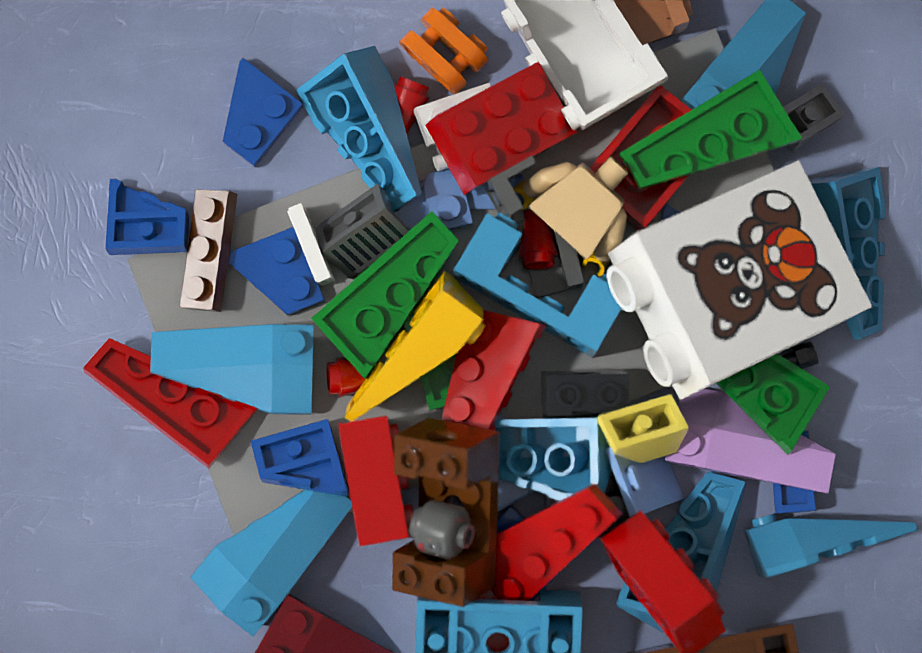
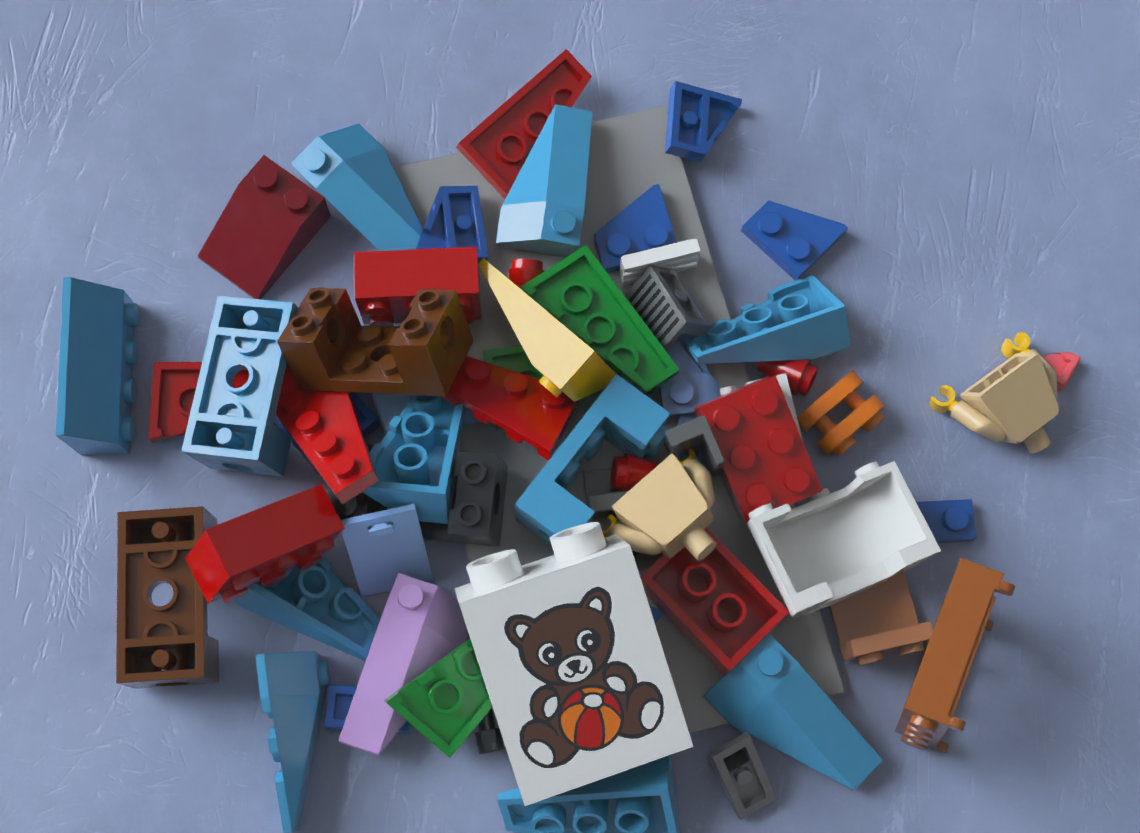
camera: 90 degrees right, 10 degrees down
plate [180,189,238,312] -> none
dark grey head [410,500,475,559] -> none
light yellow slope [597,394,689,463] -> none
green wing [619,69,803,190] -> none

